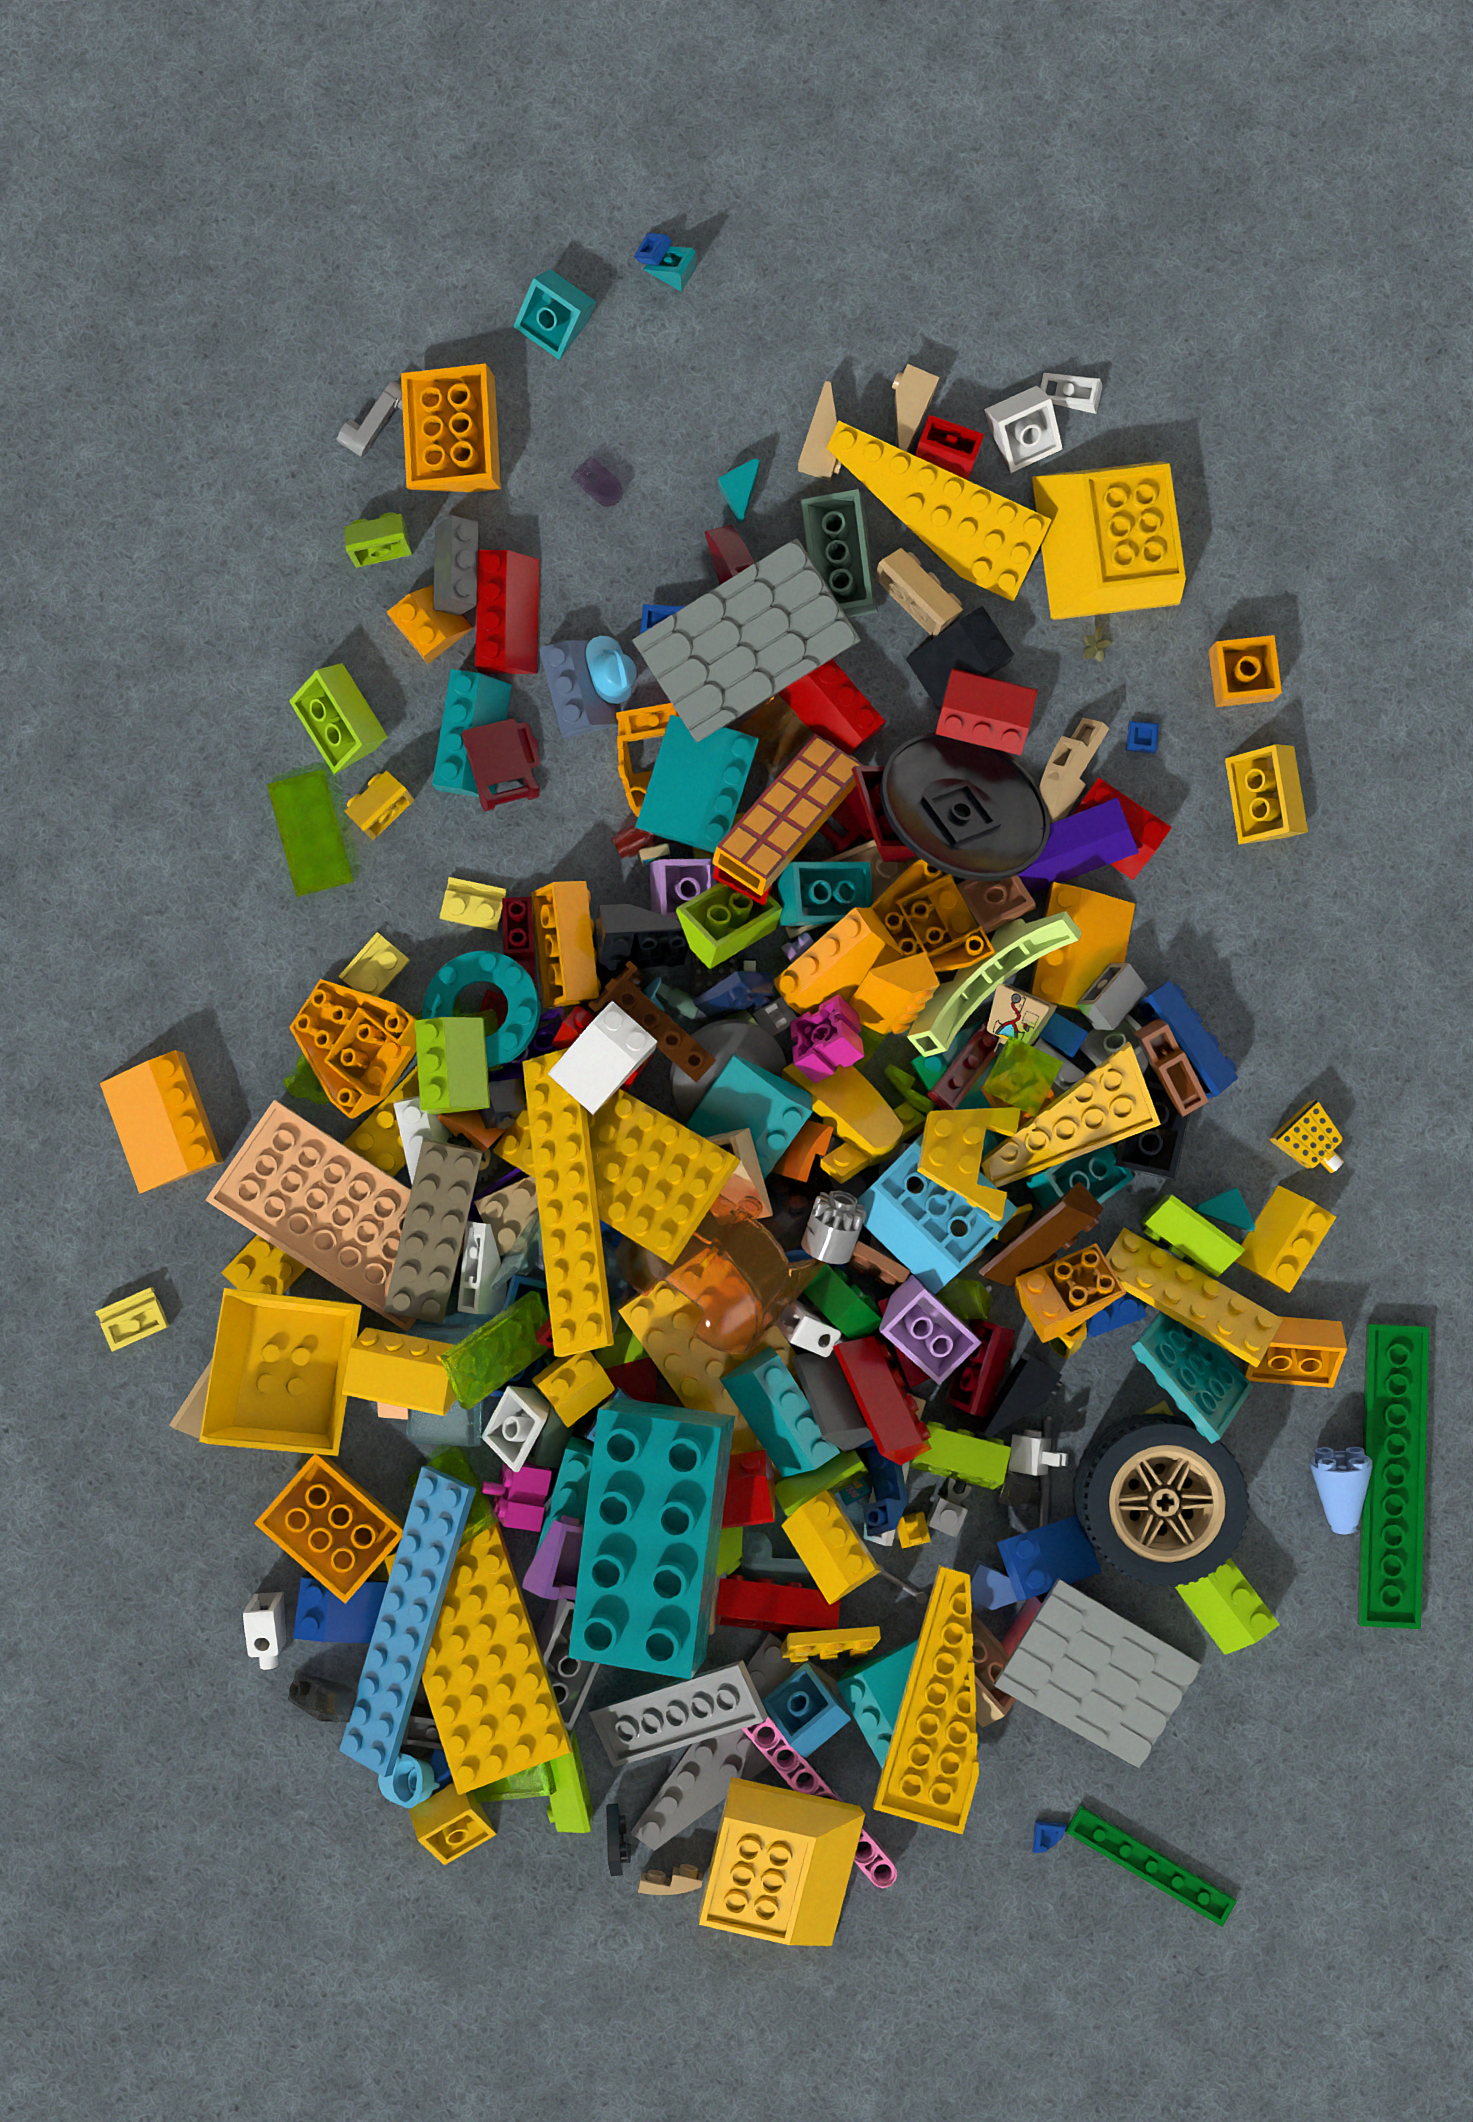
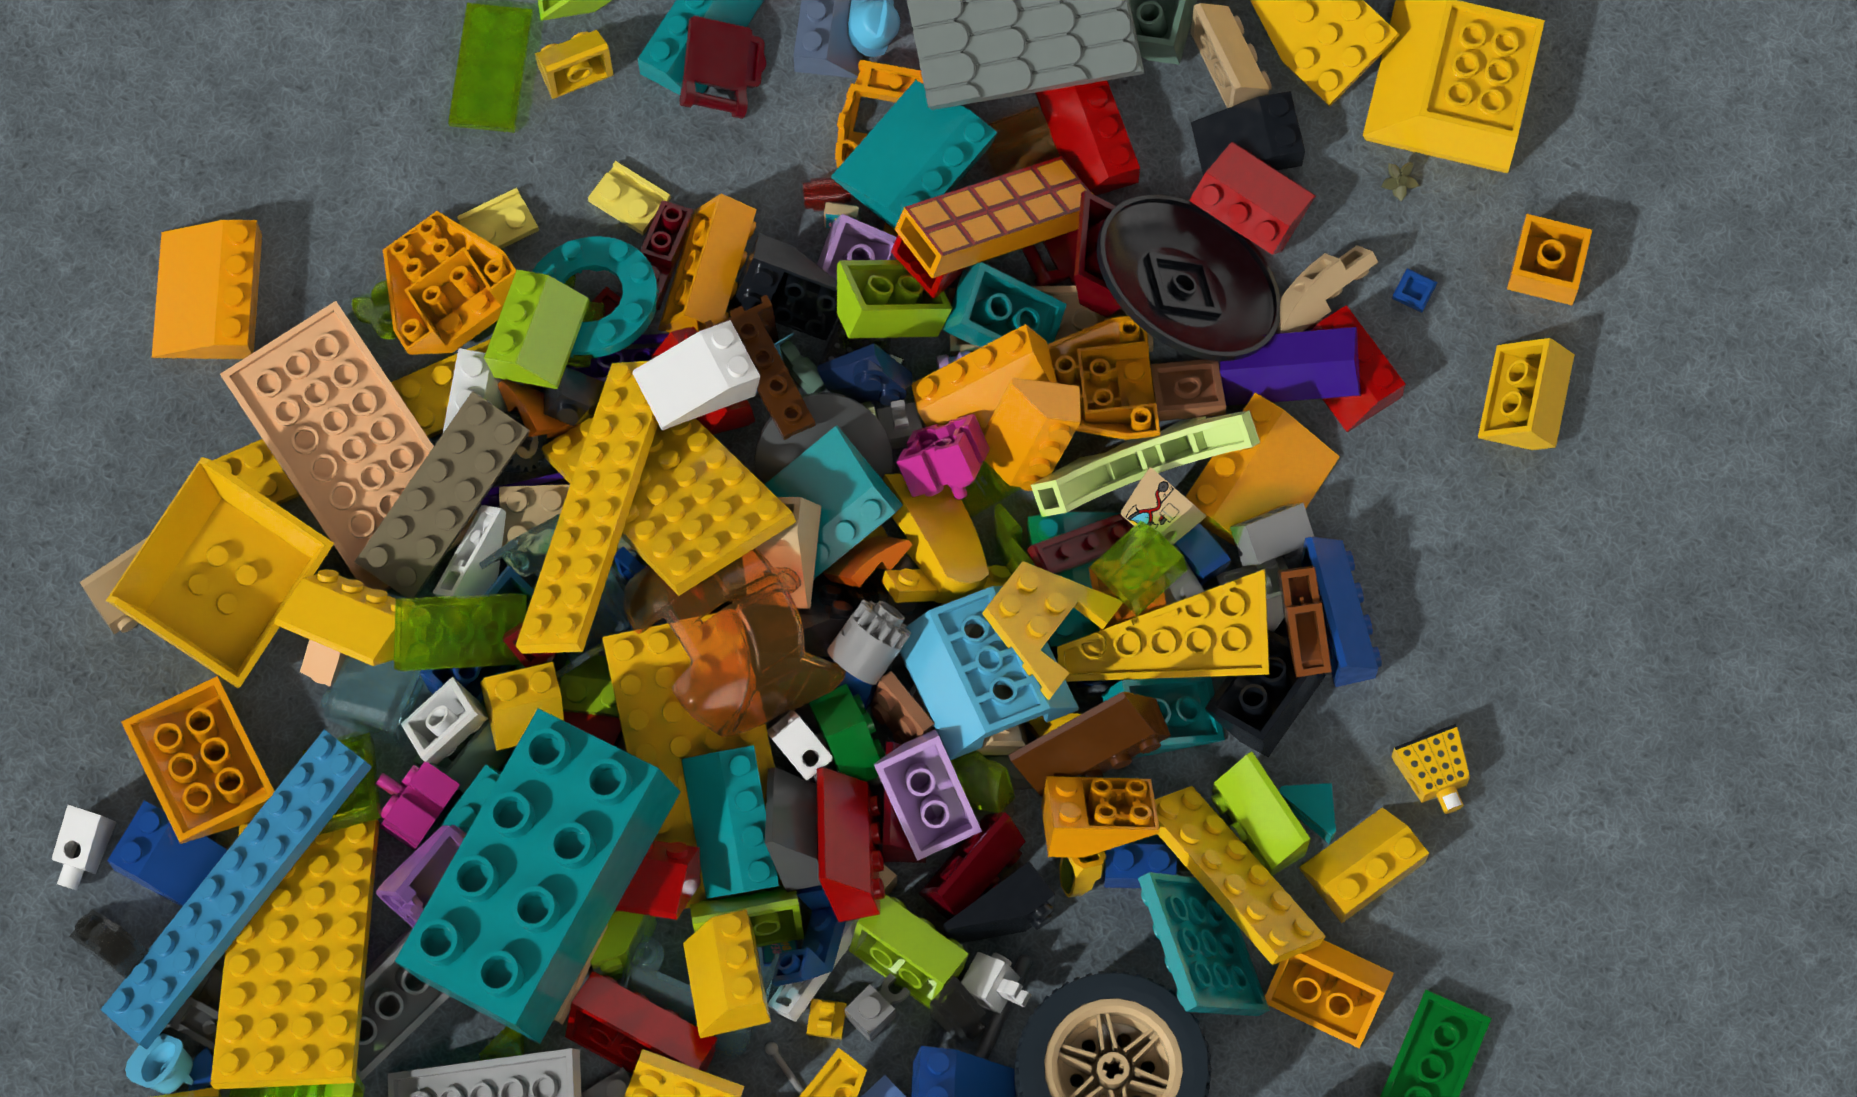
camera: 25 degrees right, 15 degrees down
light yellow plate [95,1287,170,1351] -> none

